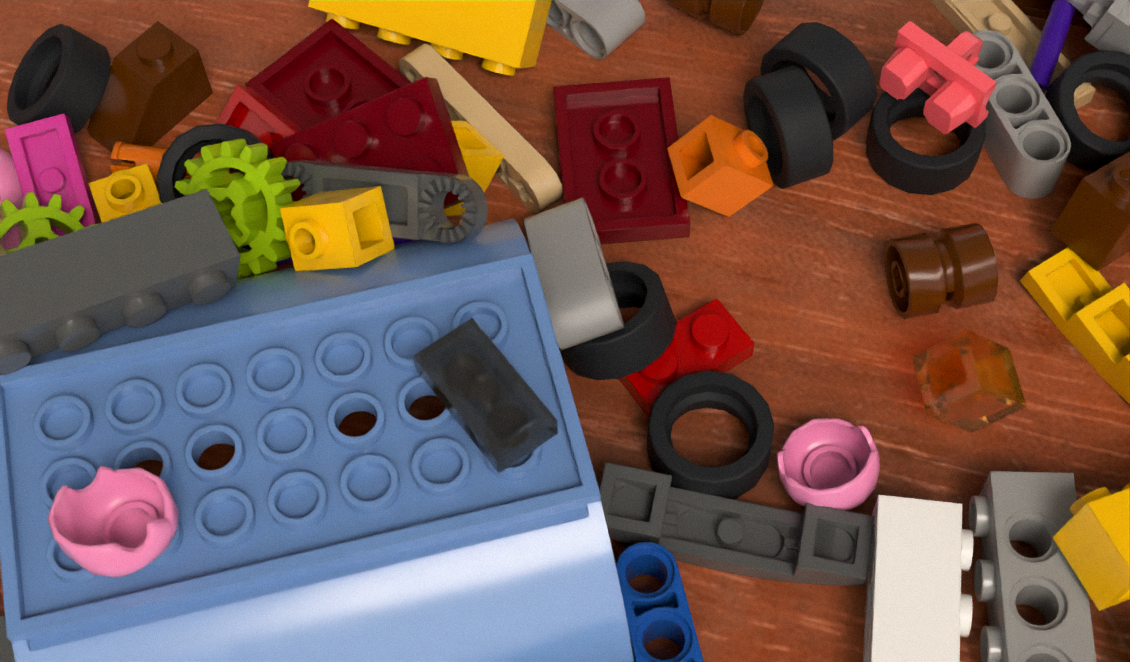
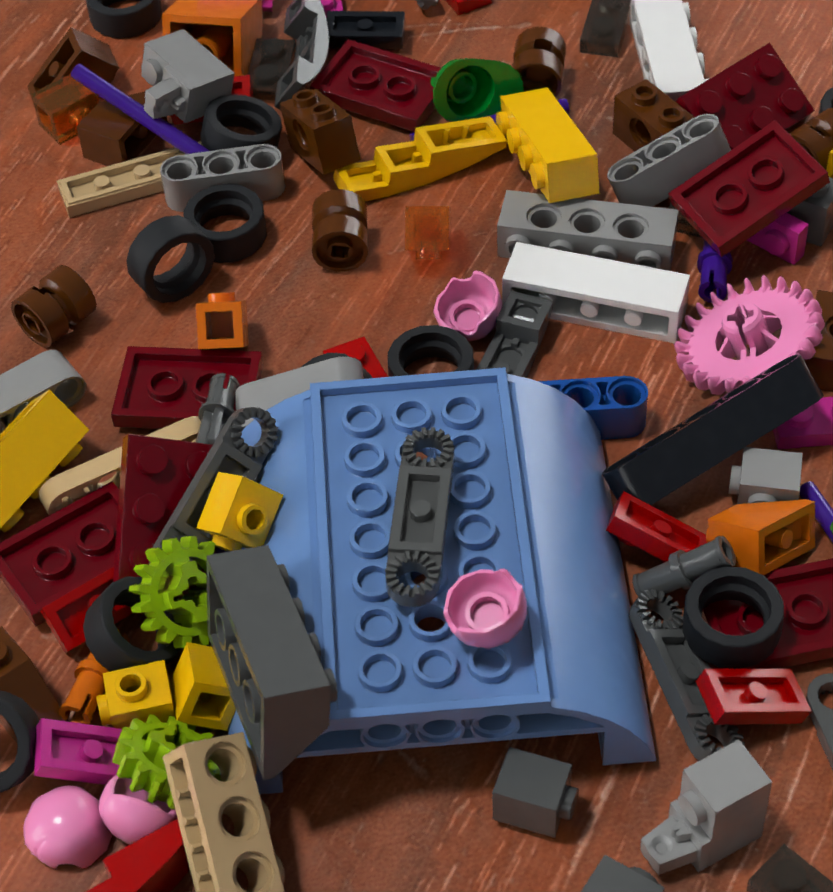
camera: 80 degrees left, 10 degrees down
clear smoke plate [413,318,558,474] -> none
black tyre [743,65,834,189] -> none
coral hips [879,21,997,134] -> none
none -> dark grey axle [196,373,240,445]
none -> dark grey plate [385,427,455,607]

